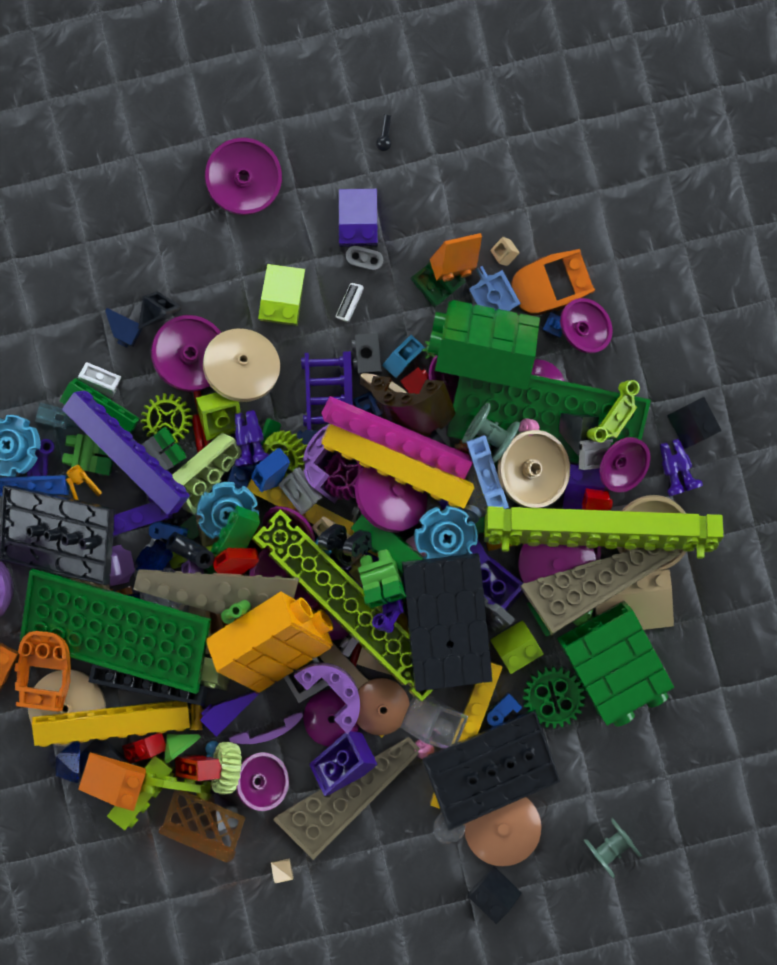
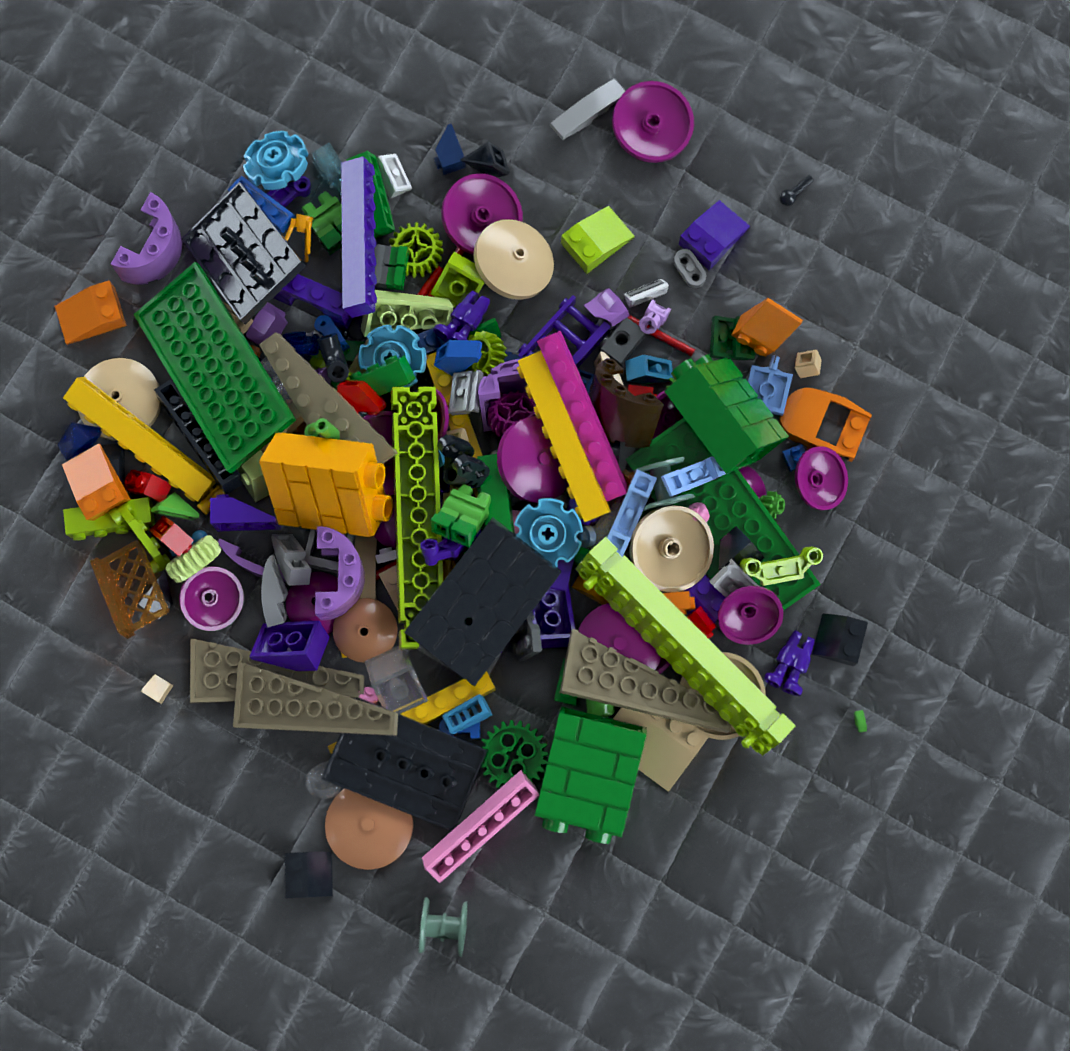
camera: 40 degrees right, 10 degrees down
orange slope [15,631,71,712] -> none
lime slope [490,620,544,674] -> none
none -> dark tan wing [233,663,398,736]
none -> light grey slope [261,555,288,627]
none -> light grey slope [271,534,311,585]
none -> bright pink brick [422,770,540,883]
none -> dark azure slope [442,694,493,735]
none -> light grey slope [550,79,625,140]
none -> medium lavender slope [583,288,630,327]
none -> red bar [627,315,695,357]
none -> lavender connector [639,300,671,334]
none -> light blue slope [661,456,726,497]
none -> orange brick [663,591,695,615]
none -> bright green gear [760,491,785,518]
none -> bright green tile [854,710,867,733]

